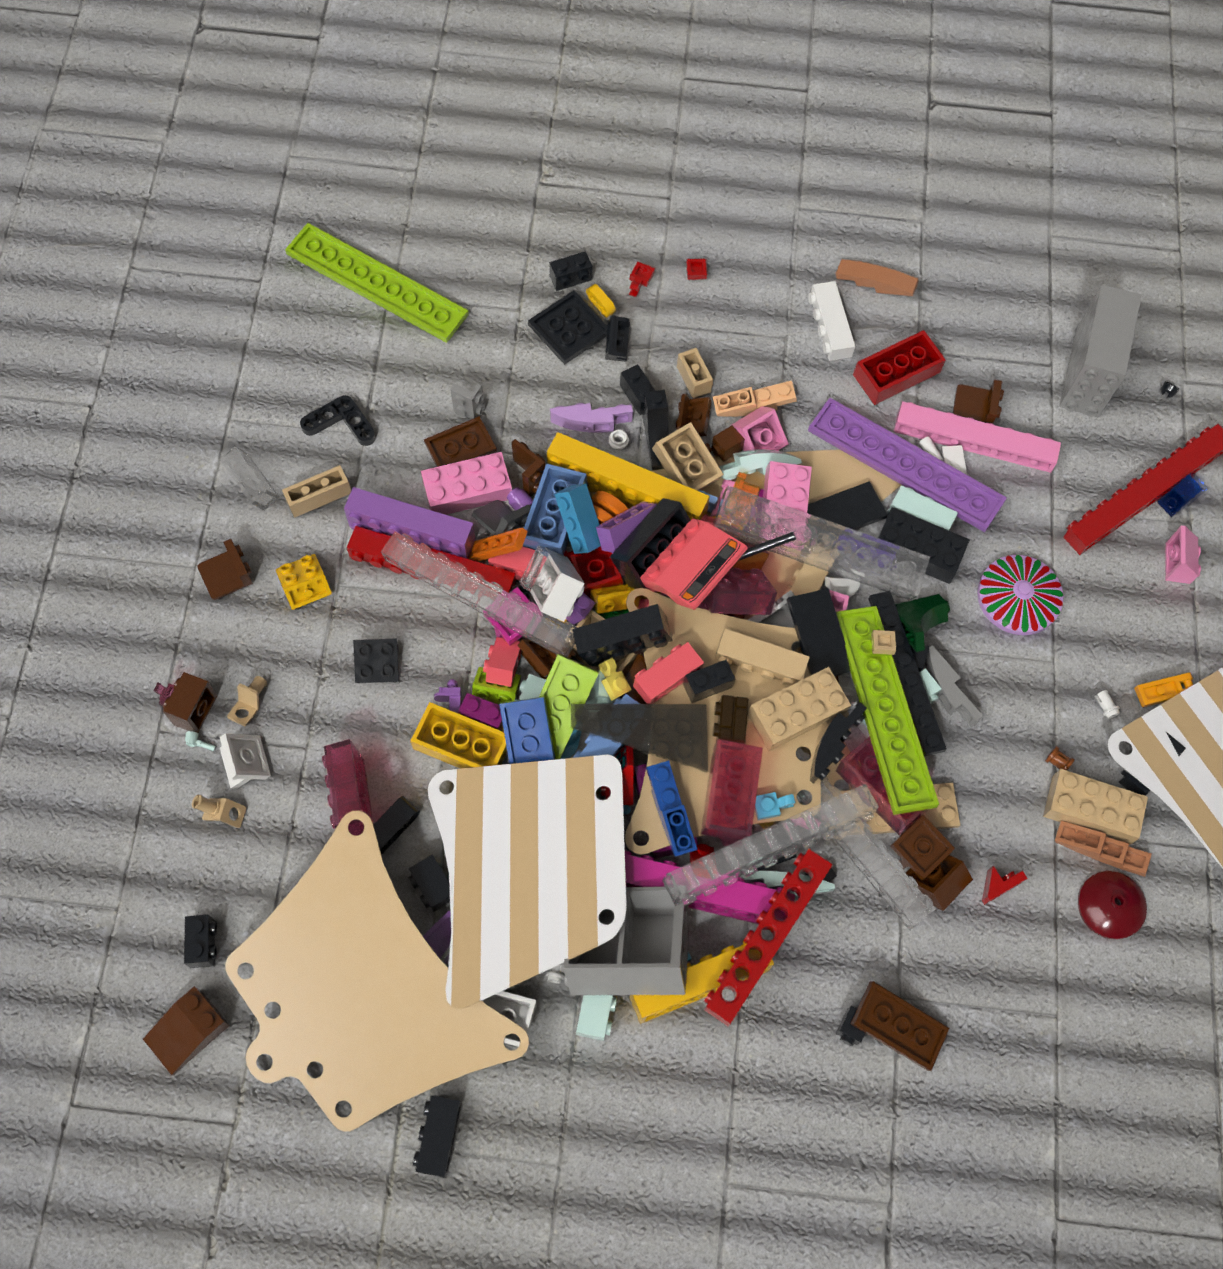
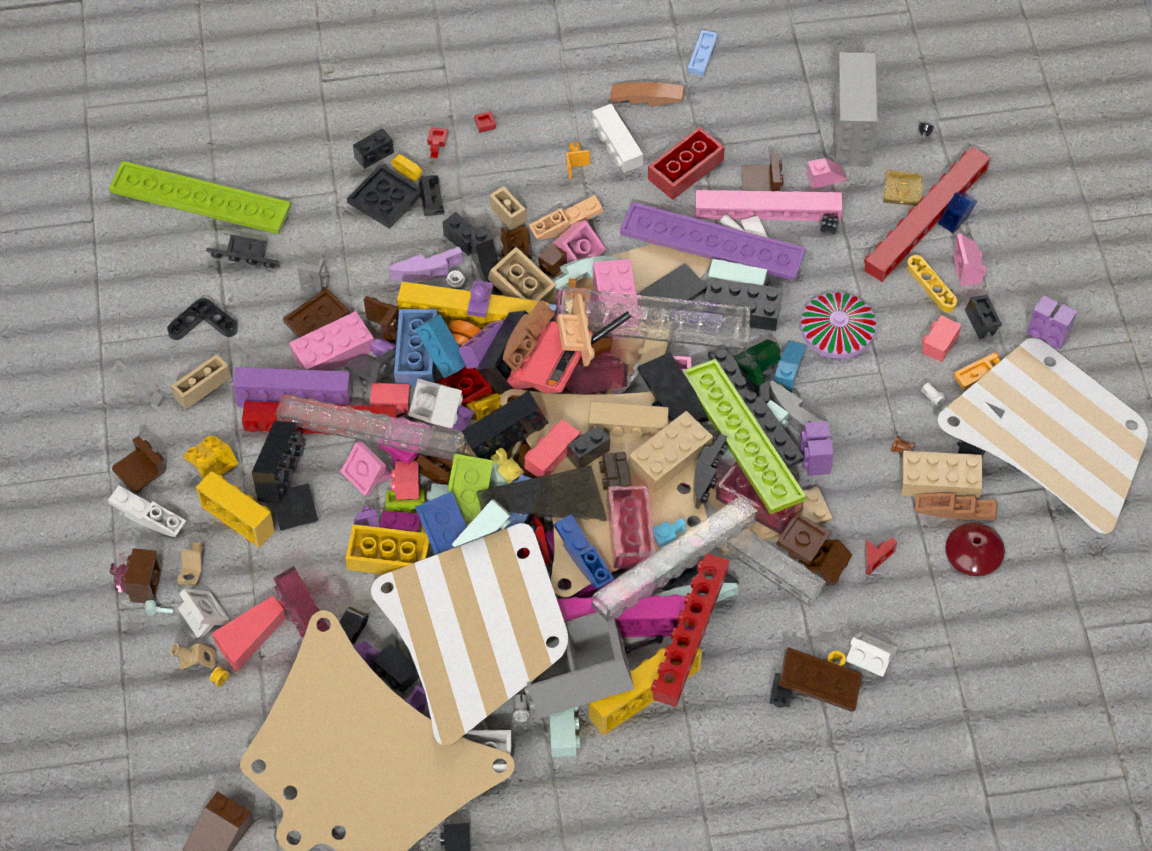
camera: 10 degrees left, 10 degrees down
black brick [184,914,217,968] -> none
orange tile [468,528,528,562] -> none
clear tile [520,545,549,591] -> none
white tile [825,576,861,598] -> none
tan plate [871,630,896,655] -> none
none -> white slope [108,485,186,537]
none -> yellow brick [196,471,275,548]
none -> black bracket [206,234,281,269]
none -> yellow bush [210,666,229,687]
none -> coral slope [212,595,286,672]
none -> black brick [252,421,304,503]
none -> bright pink bracket [340,441,392,496]
none -> medium lavender piece [352,641,380,668]
none -> light aqua slope [452,499,511,547]
none -> medium lavender tile [467,280,493,317]
none -> nougat slope [503,301,555,372]
none -> light nougat bracket [557,294,594,366]
none -> light orange bracket [566,142,590,179]
none -> black hinge [625,635,663,653]
none -> light blue tile [687,30,718,76]
none -> dark azure slope [774,341,807,393]
none -> medium lavender piece [800,421,834,476]
none -> bright pink slope [807,158,847,189]
none -> black wheel [820,214,839,235]
none -> yellow bush [827,651,846,667]
none -> white bracket [846,632,897,677]
none -> clear yellow tile [883,170,923,206]
none -> yellow beam [907,255,957,313]
none -> coral brick [921,315,961,362]
none -> black hinge [965,295,1002,339]

